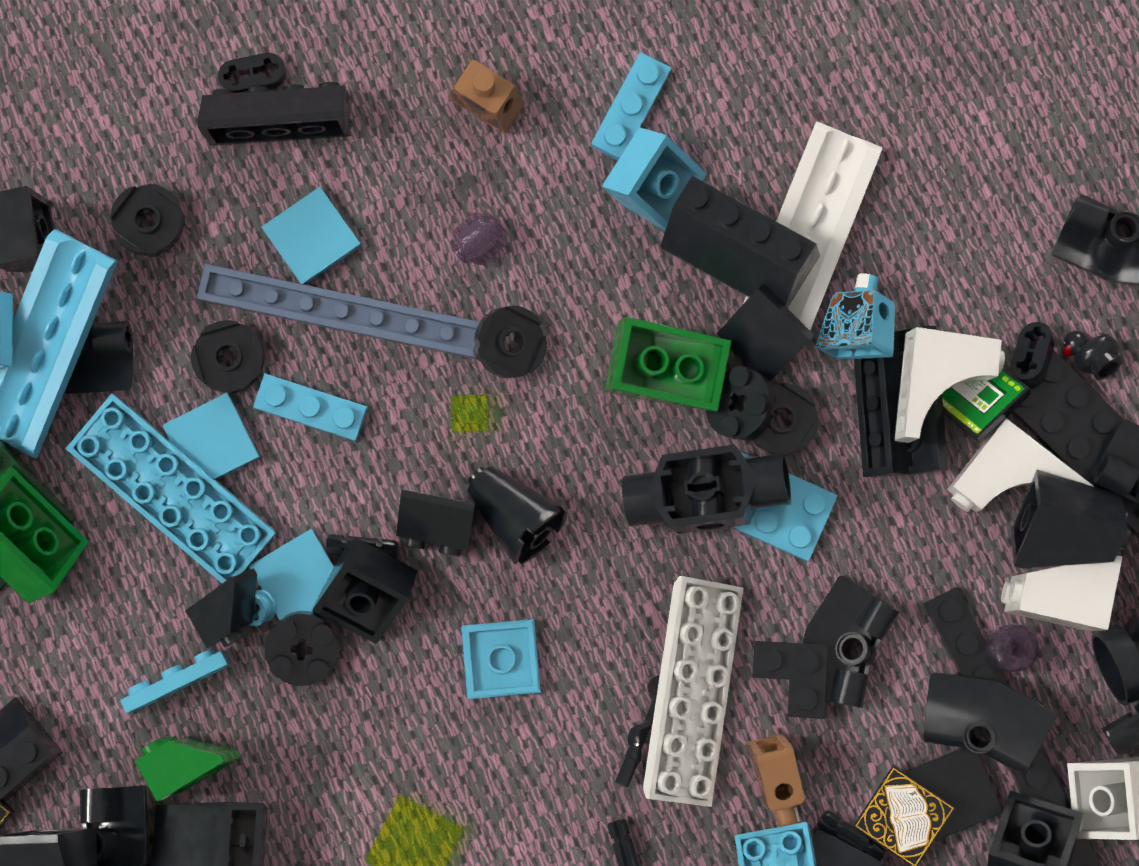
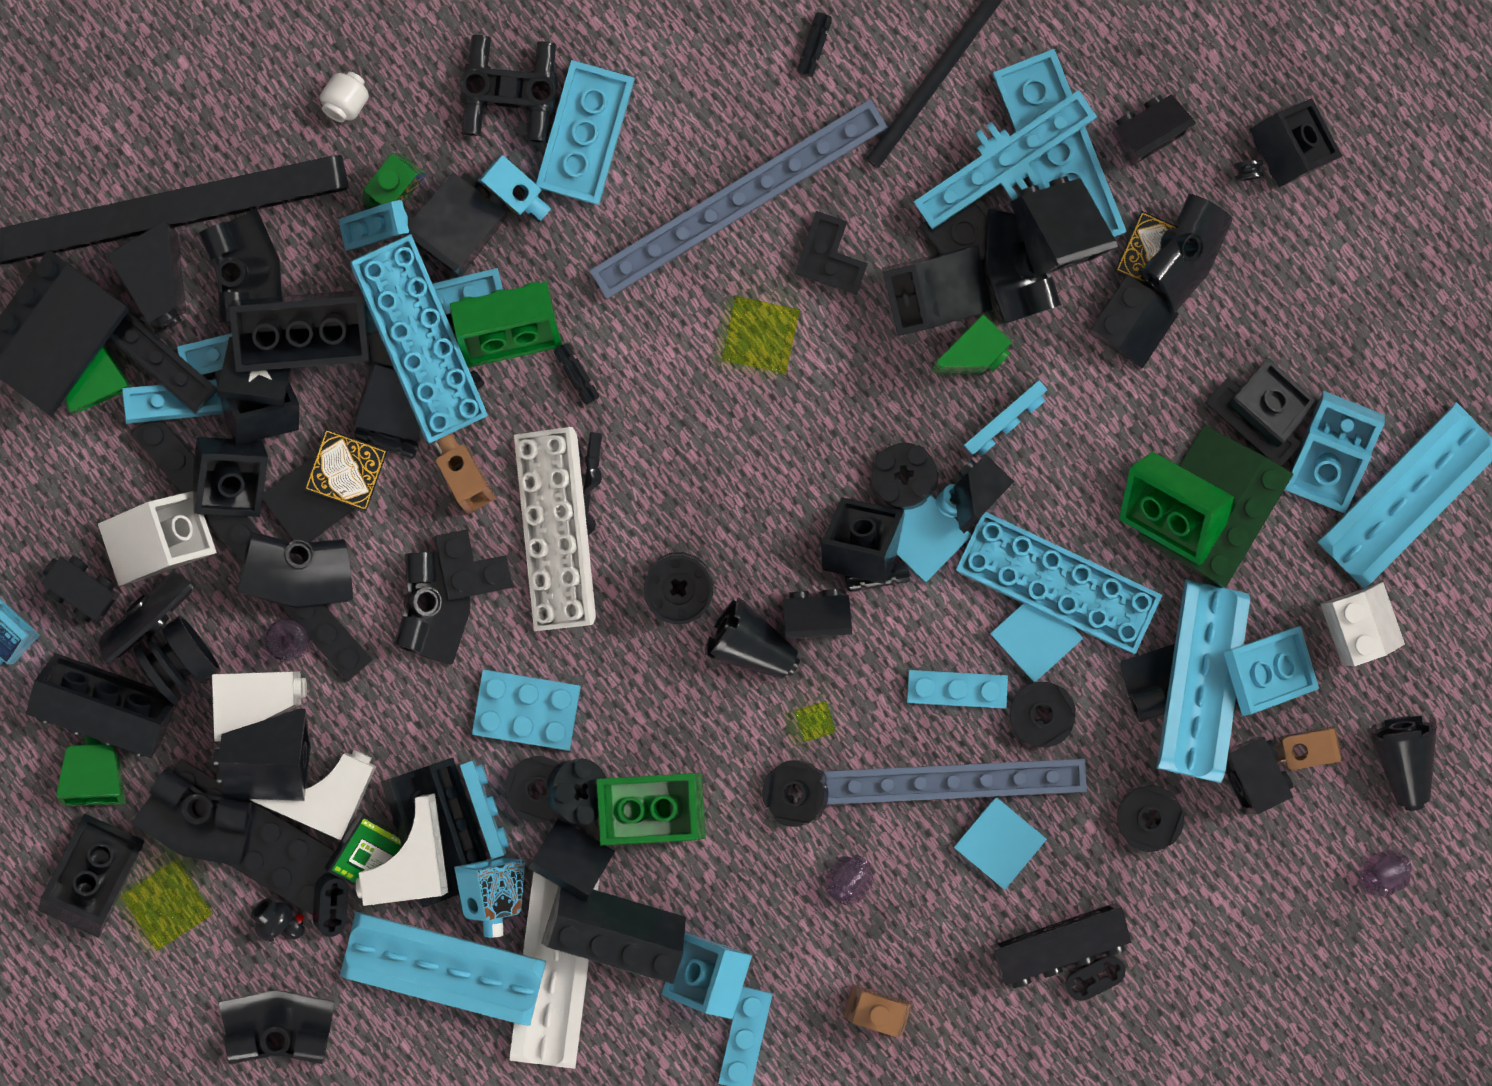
camera: 165 degrees right, 5 degrees up
medium azure tile [461,619,541,699] -> none
black brick [622,444,791,534] -> none
none -> medium azure plate [340,912,546,1026]
none -> medium azure plate [460,760,509,859]
none -> black wheel [644,552,713,624]

